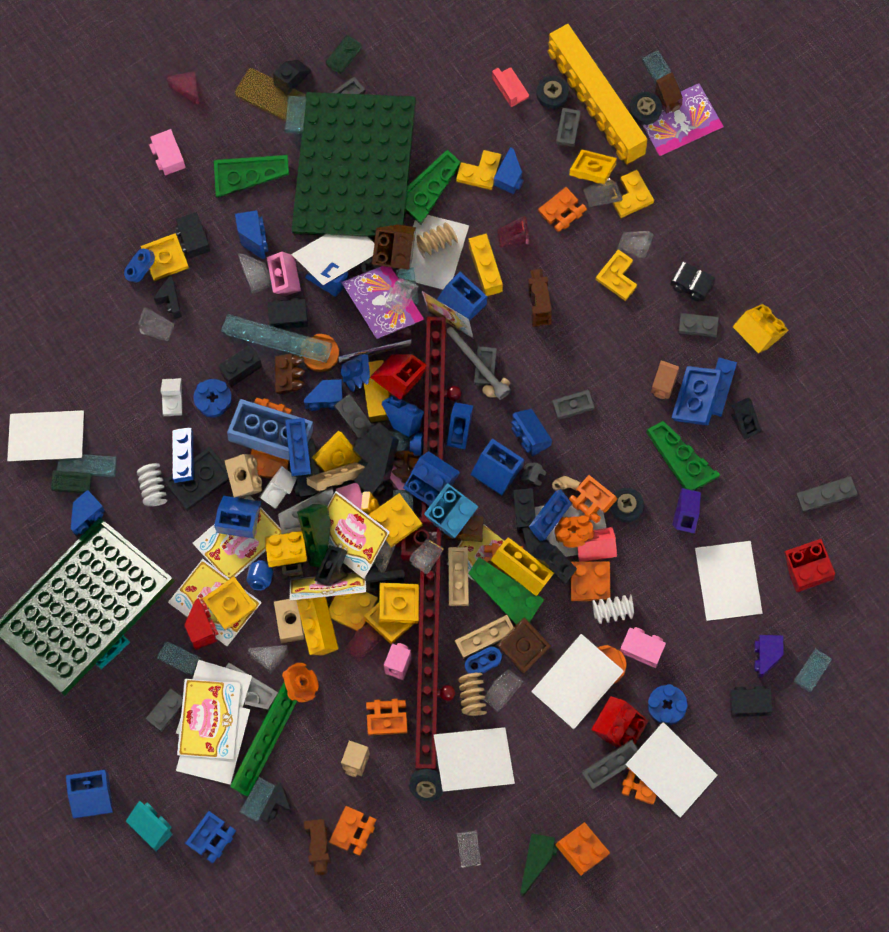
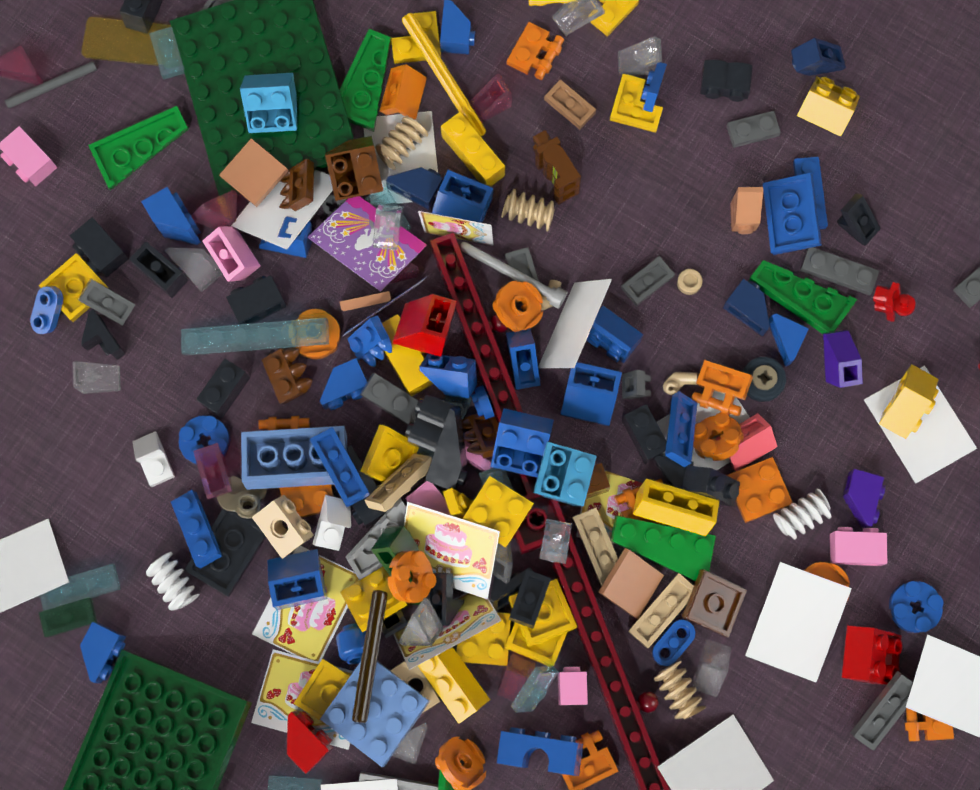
camera: 25 degrees left, 5 degrees up
none -> dark grey bar [5,61,97,109]
none -> dark grey plate [78,278,135,326]
none -> black brick [129,242,189,298]
none -> clear pink slope [191,190,237,230]
none -> clear pink slope [193,443,233,499]
none -> dark tan plate [217,476,267,519]
none -> nougat tile [219,139,289,207]
none -> dark azure slope [240,73,297,133]
none -> reddish brown plate [279,158,314,212]
none -> medium blue plate [320,661,430,767]
none -> nougat tile [340,291,392,311]
none -> dark brown axle [352,590,388,723]
none -> orange panel [380,64,427,120]
none -> dark blue slope [386,167,443,210]
none -> orange plate [388,551,436,603]
none -> clear slope [398,598,444,646]
none -> yellow axle [402,13,486,137]
none -> orange plate [493,281,543,332]
none -> blue arch [497,727,583,776]
none -> tan piece [501,189,555,232]
none -> black plate [509,569,551,629]
none -> clear light blue plate [511,666,559,713]
none -> white sticker [538,279,612,368]
none -> medium nougat plate [544,80,596,130]
none -> nougat tile [599,548,664,619]
none -> blue plate [641,62,667,112]
none -> tan tile [677,269,702,295]
none -> dark blue slope [723,279,770,337]
none -> blue slope [769,314,809,367]
none -> dark blue slope [791,38,846,76]
none -> dark grey plate [800,247,879,296]
none -> dark purple slope [843,469,886,528]
none -> red hips [873,282,916,322]
none -> yellow brick [879,364,939,439]

